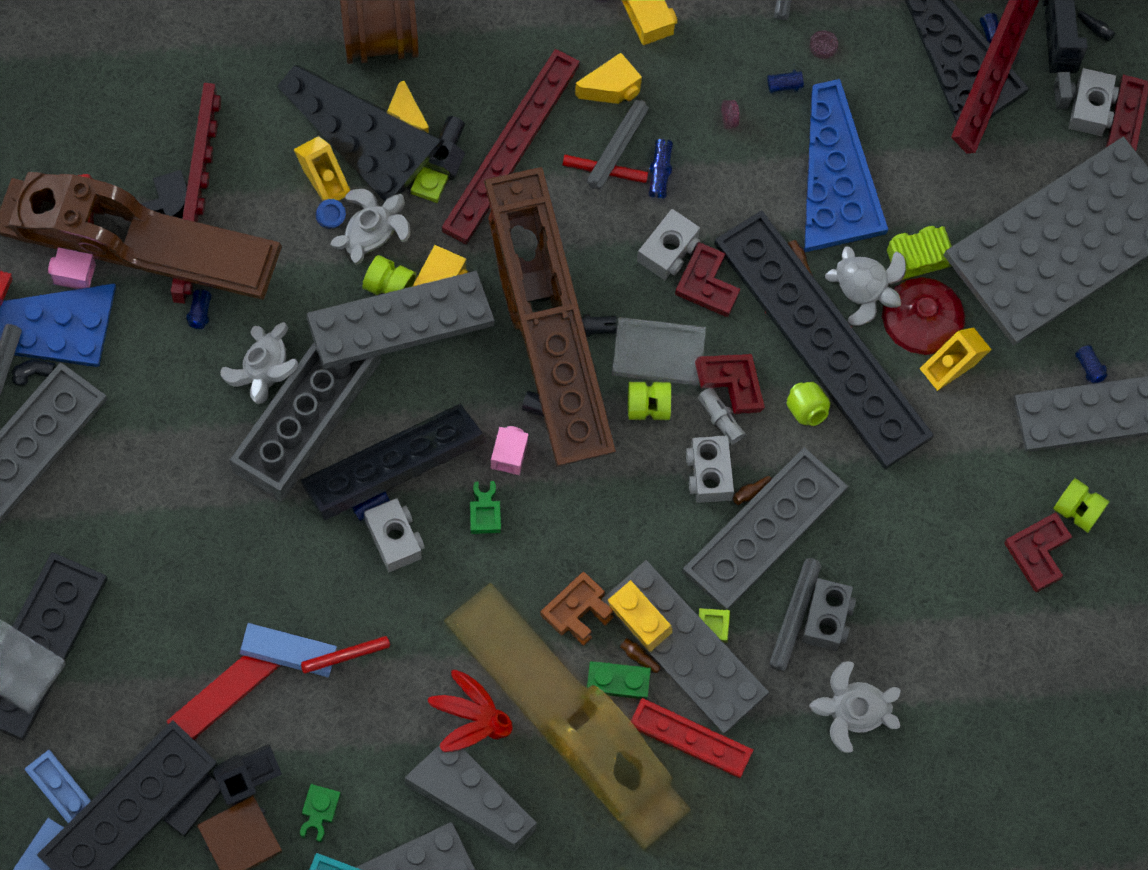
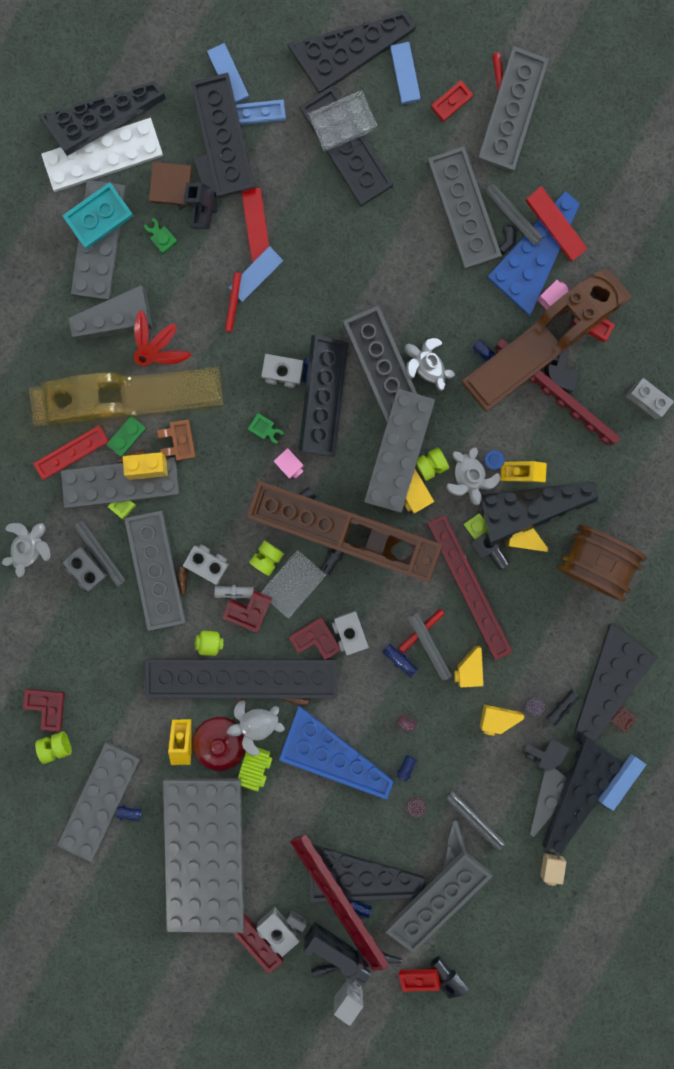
camera: 135 degrees right, 20 degrees up
none -> light grey brick [626,378,674,419]

